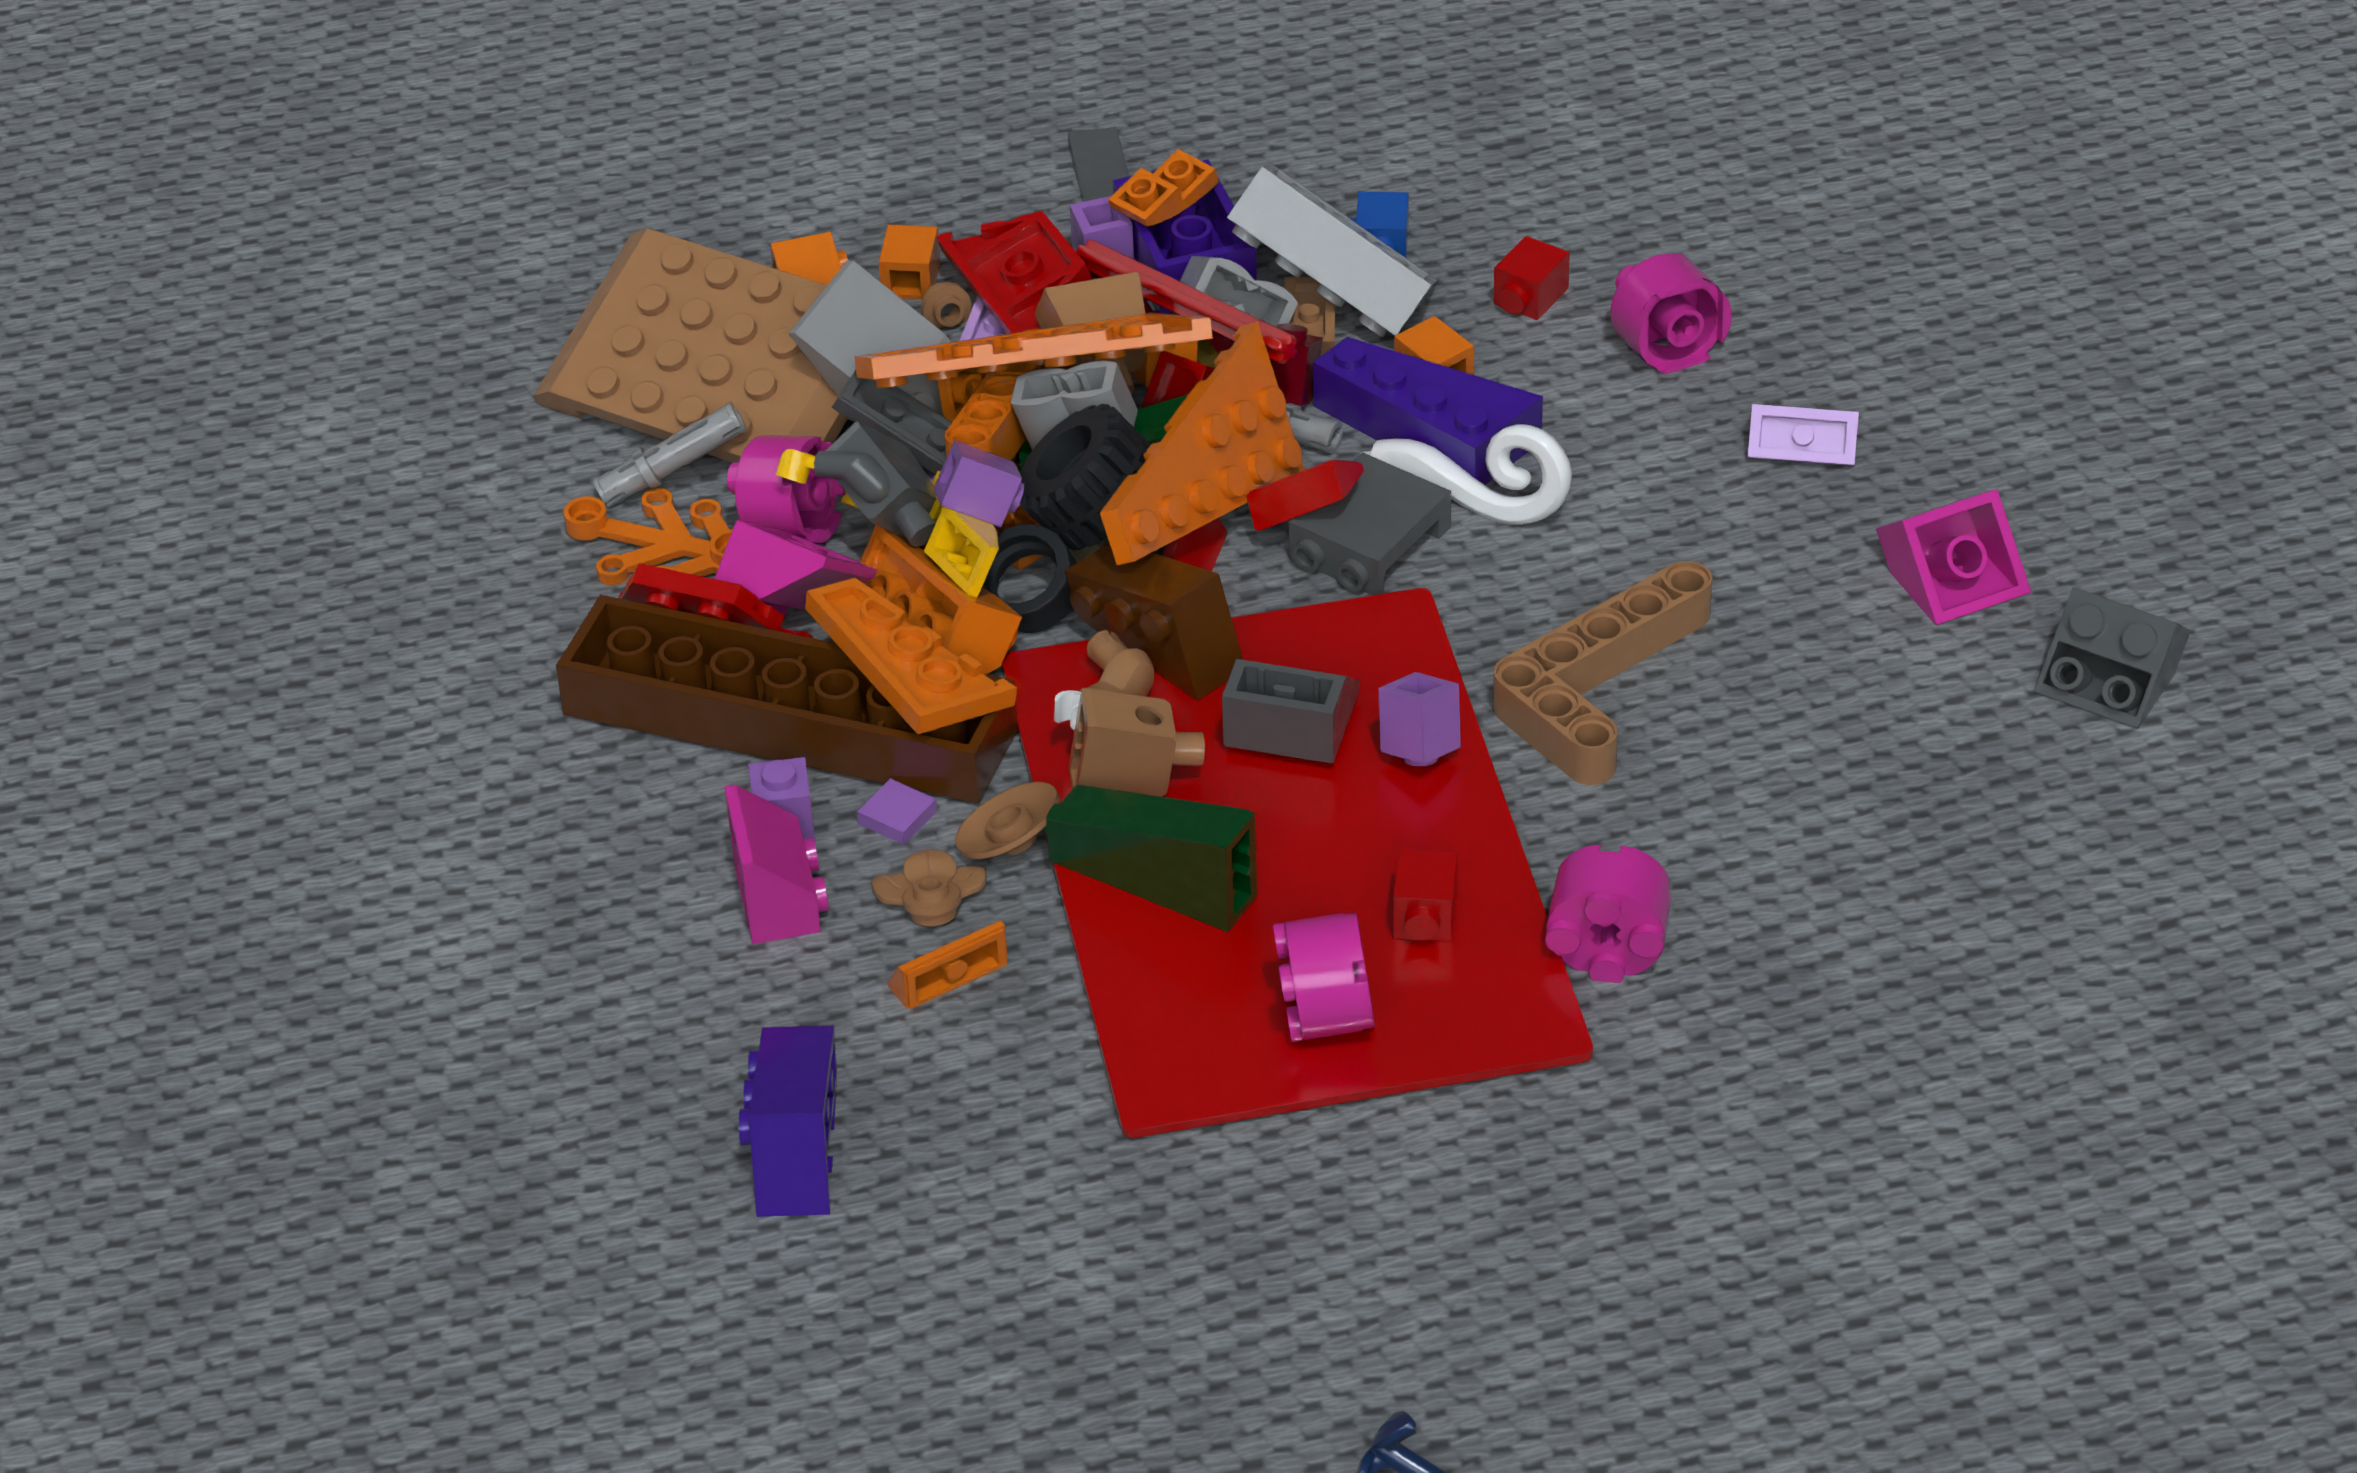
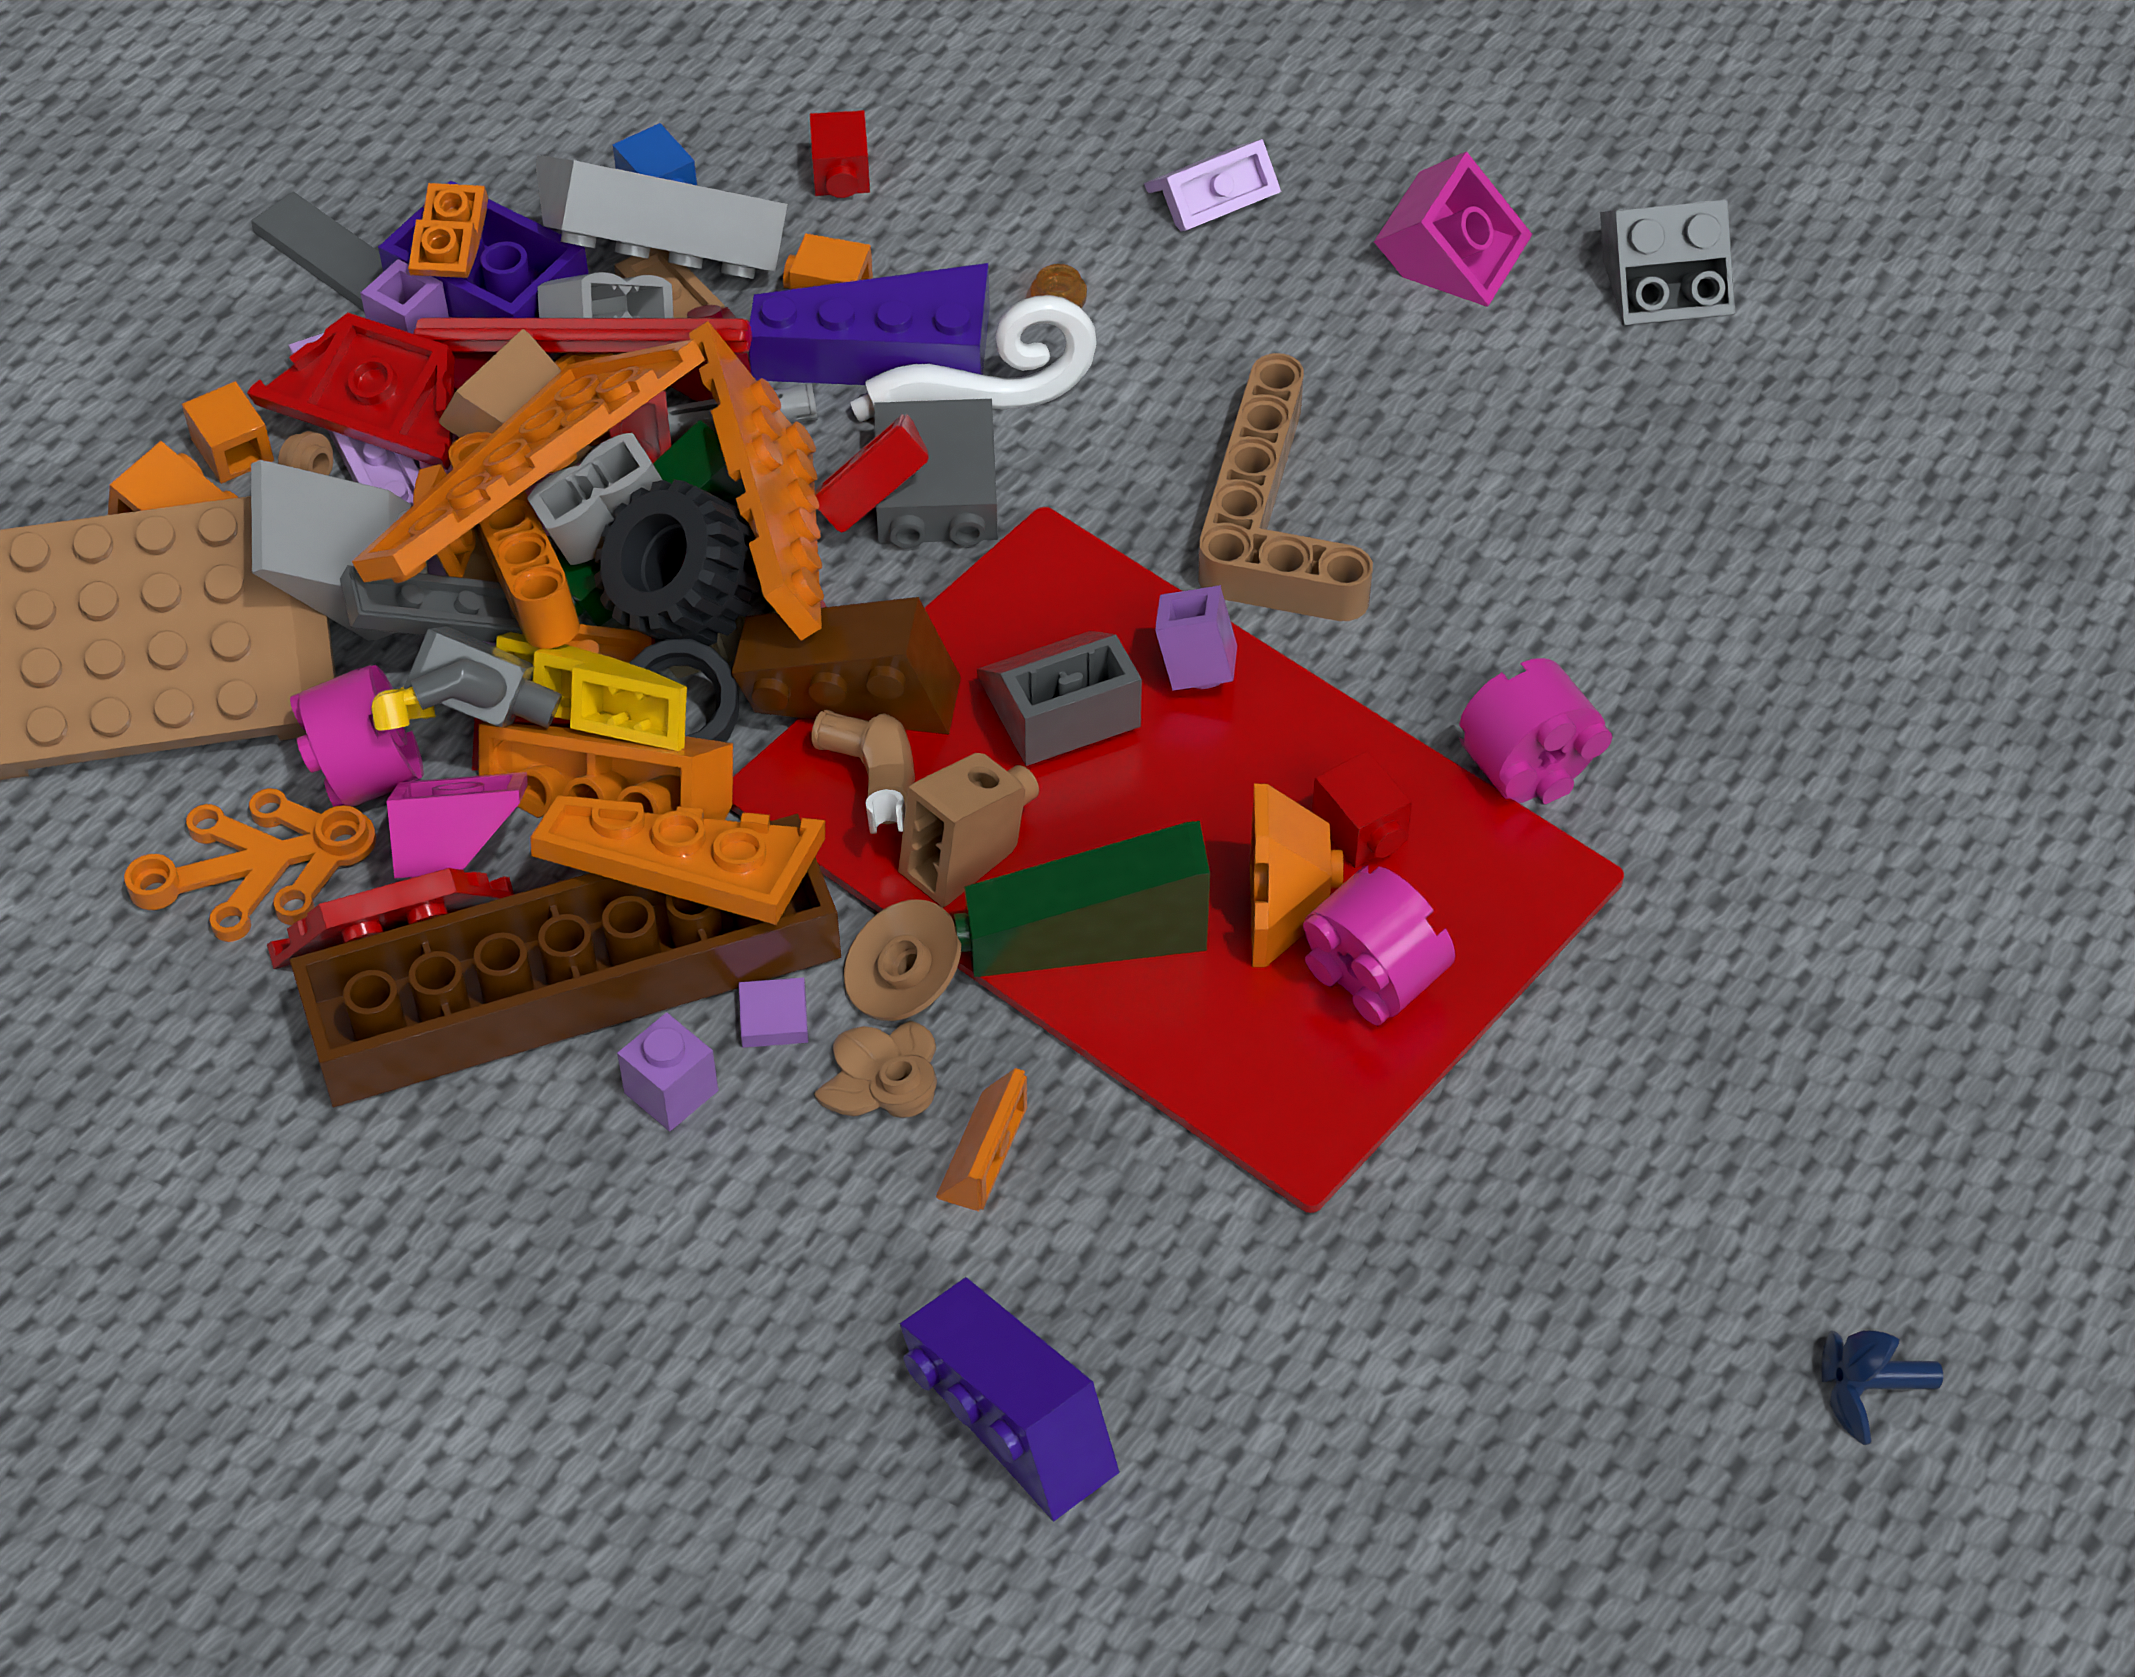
camera: 40 degrees left, 10 degrees up
light grey pin [593,401,748,509] -> none
dark pink slope [724,785,829,944] -> none
medium lavender brick [933,440,1024,527] -> none
dark pink brick [1610,253,1732,374] -> none
none -> clear orange plate [1030,264,1087,308]
none -> orange slope [1249,784,1343,967]

